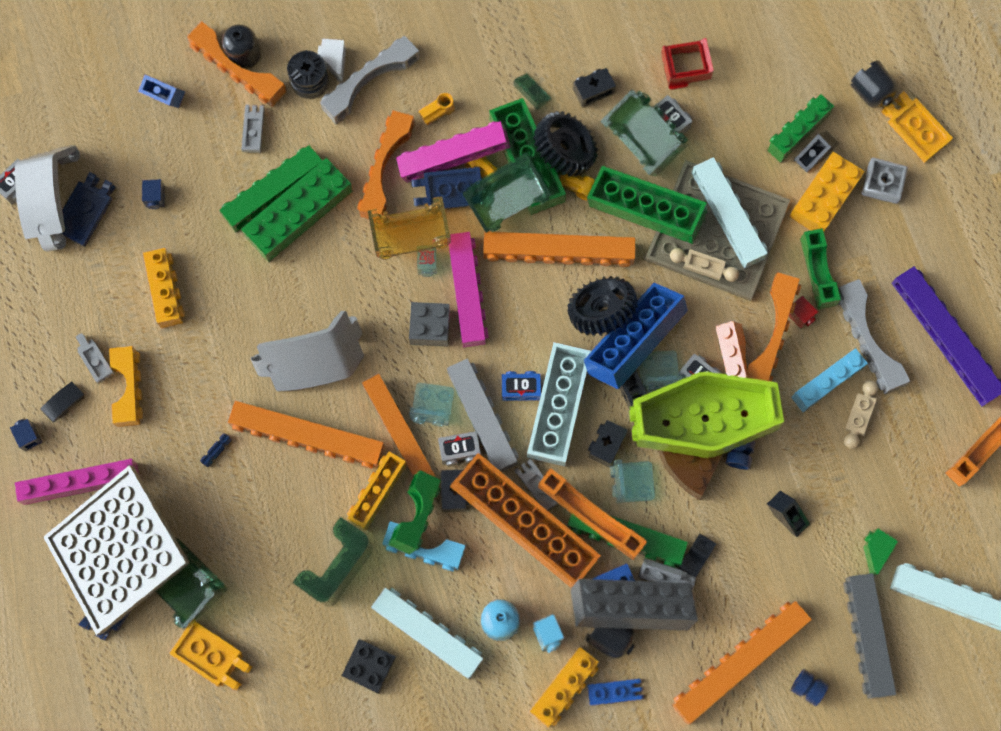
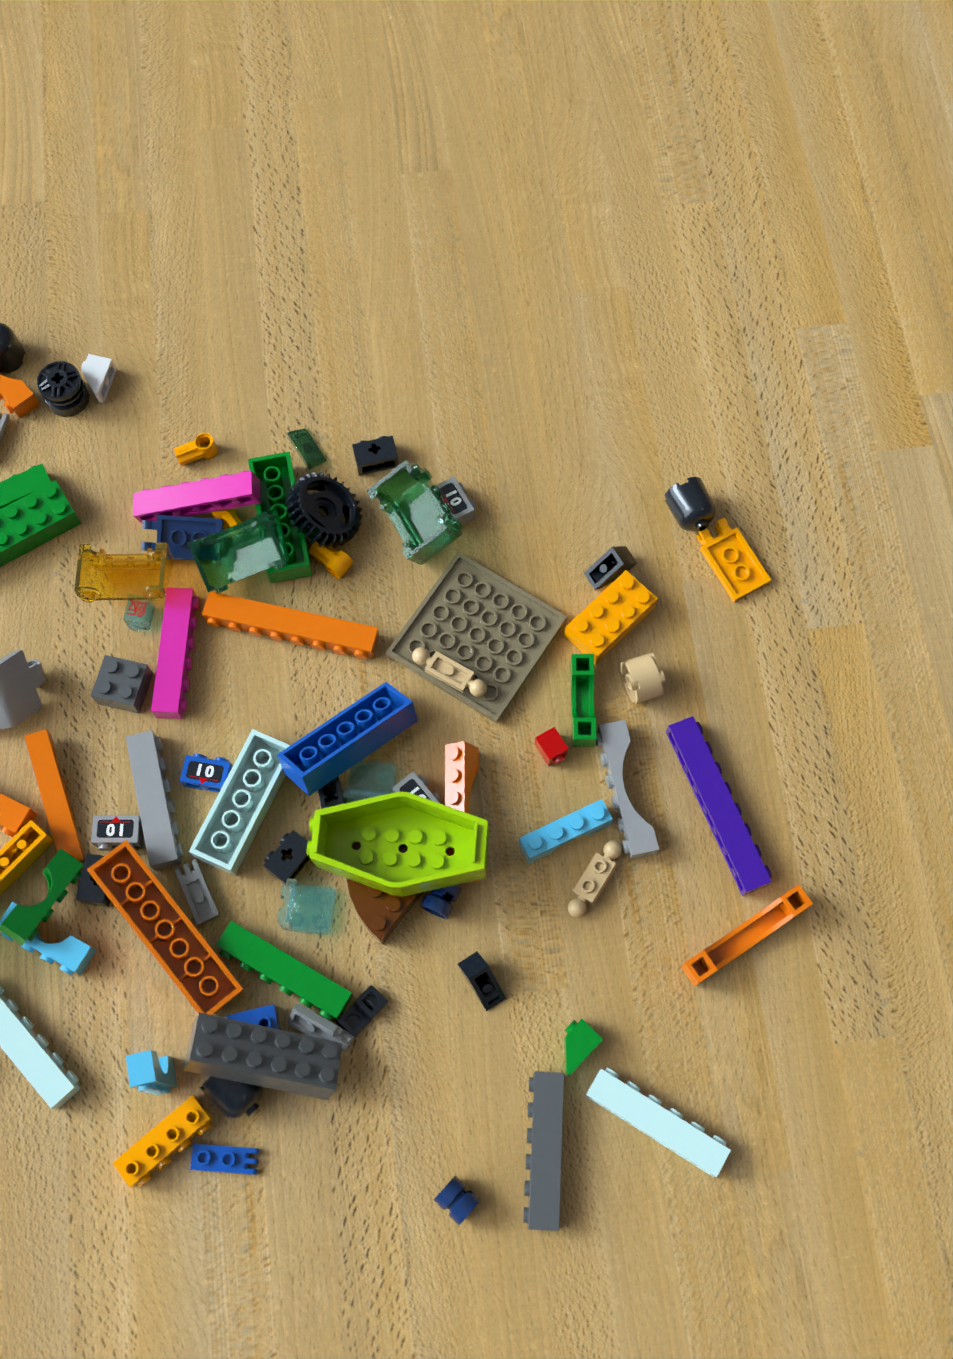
camera: 10 degrees right, 5 degrees down
light grey arch [320,36,420,124] -> none
orange arch [357,110,415,223] -> none
clear light blue bracket [409,383,454,427] -> none
medium azure cylinder [481,600,520,641] -> none
orange arch [538,468,647,560] -> none
black gear [567,276,638,337] -> none
green brick [587,166,707,244] -> none
red piece [661,38,714,90] -> none
orange brick [672,601,812,725] -> none
light aqua brick [692,157,768,269] -> none
orange arch [747,272,801,382] -> none
green brick [767,94,834,163] -> none
light grey brick [862,158,908,204] -> none
none -> tan brick [620,653,665,704]

